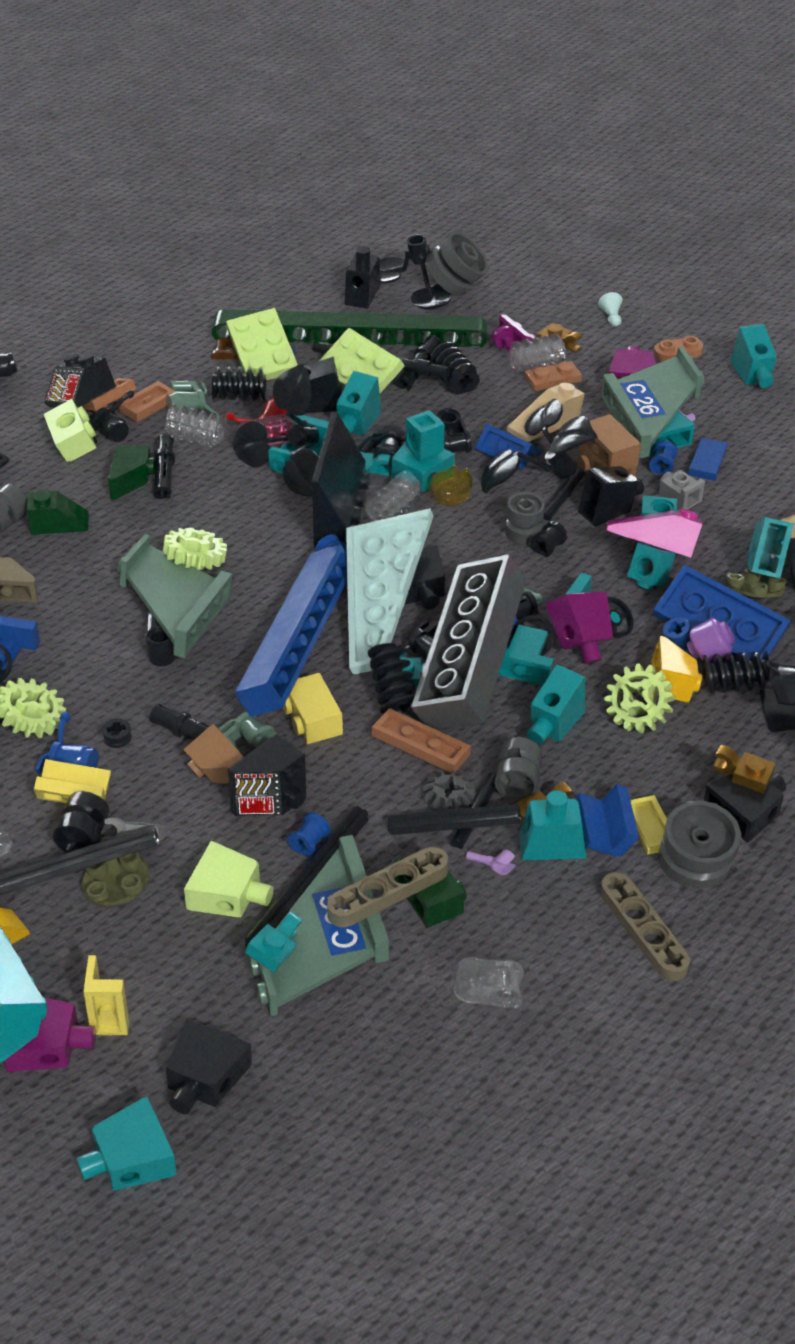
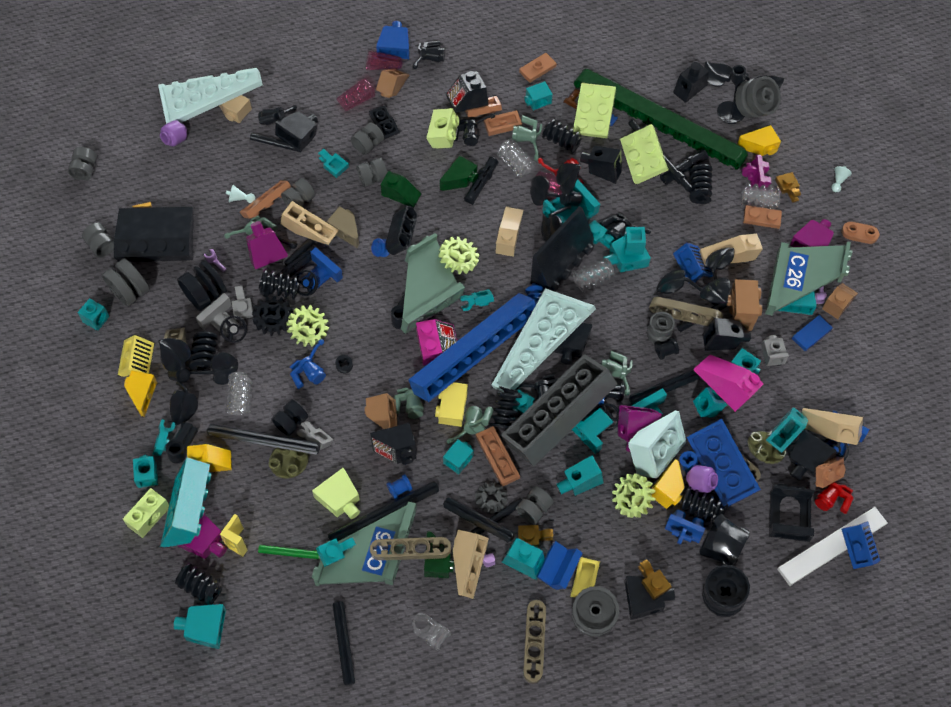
camera: 30 degrees right, 20 degrees up
light yellow panel [34,759,111,803] -> none
black pin [149,703,210,740] -> none
black torso [166,1019,252,1114] -> none
teal torso [337,371,381,436] -> none
clear yellow hair [430,465,473,506] -> none
black piece [437,408,472,453] -> none
blue bush [649,440,678,475] -> none
teal torso [730,324,777,388] -> none
none -> black piece [175,563,222,605]
none -> green bar [258,545,320,560]
none -> black axle [332,601,355,685]
none -> blue wheel [371,238,390,257]
none -> black beam [385,206,417,255]
none -> dark pink slope [416,319,457,366]
none -> teal brick [443,439,474,474]
none -> sand green piece [447,406,493,444]
none -> tan slope [453,530,489,599]
none -> teal plate [460,289,494,311]
none -> tan slope [496,207,524,257]
none -> nougat plate [519,53,557,83]
none -> teal brick [524,81,553,111]
none -> light aqua slope [628,410,686,479]
none -> black axle [629,370,700,405]
none -> dark tan beam [649,297,723,326]
none -> blue hips [665,509,705,545]
none -> yellow slope [737,125,781,156]
none -> medium nougat slope [822,283,858,319]

